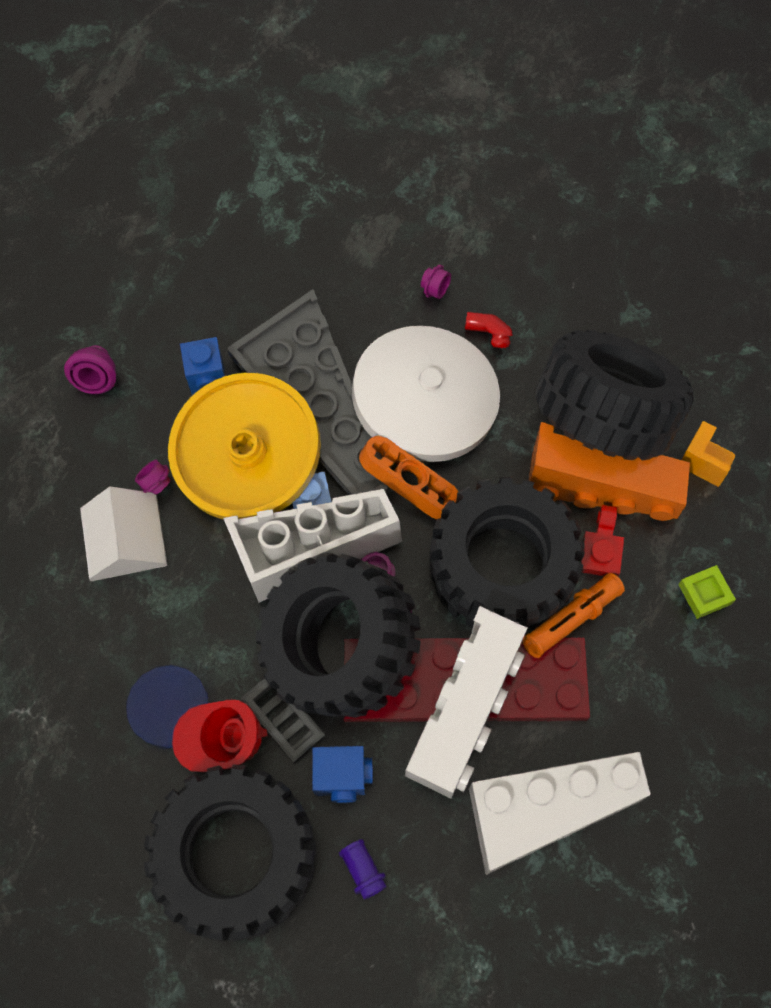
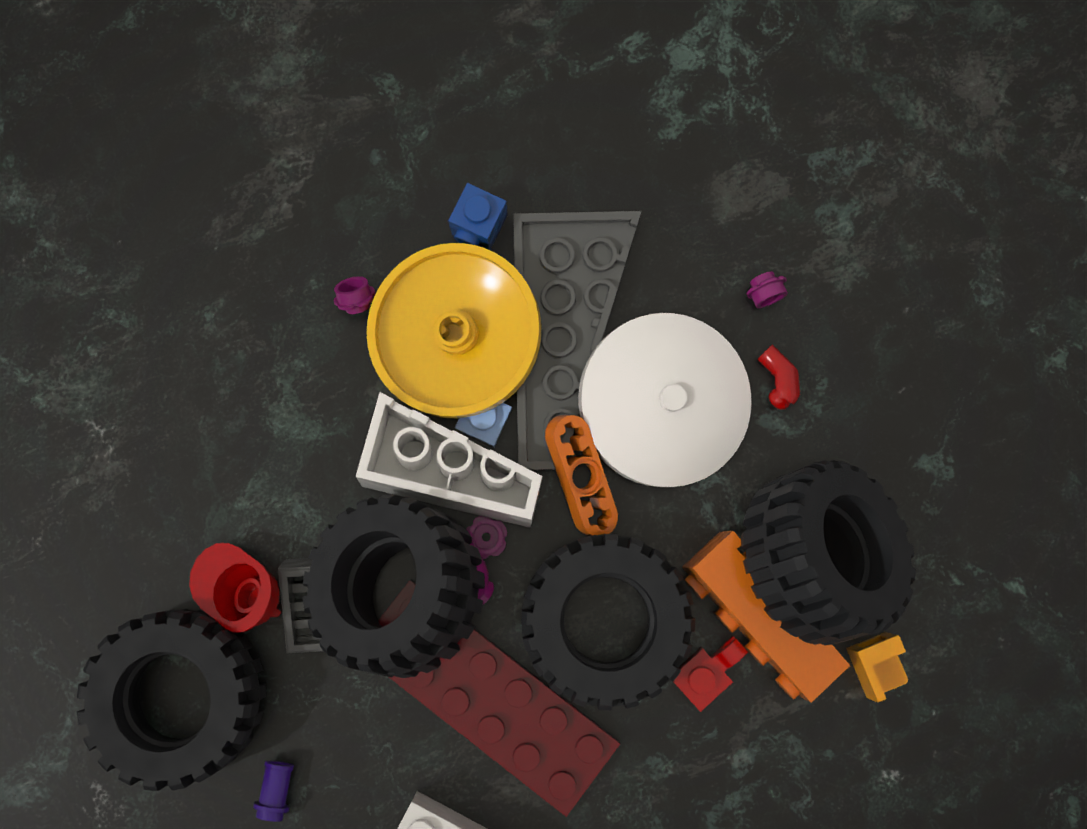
camera: 35 degrees right, 15 degrees up
magenta brick [64,345,117,394] -> none
white slope [80,486,168,581] -> none
clear blue tile [126,665,209,749] -> none
blue brick [313,746,373,803] -> none
white wedge [405,607,527,798] -> none
orange pin [522,573,625,658] -> none
lime plate [678,565,736,619] -> none

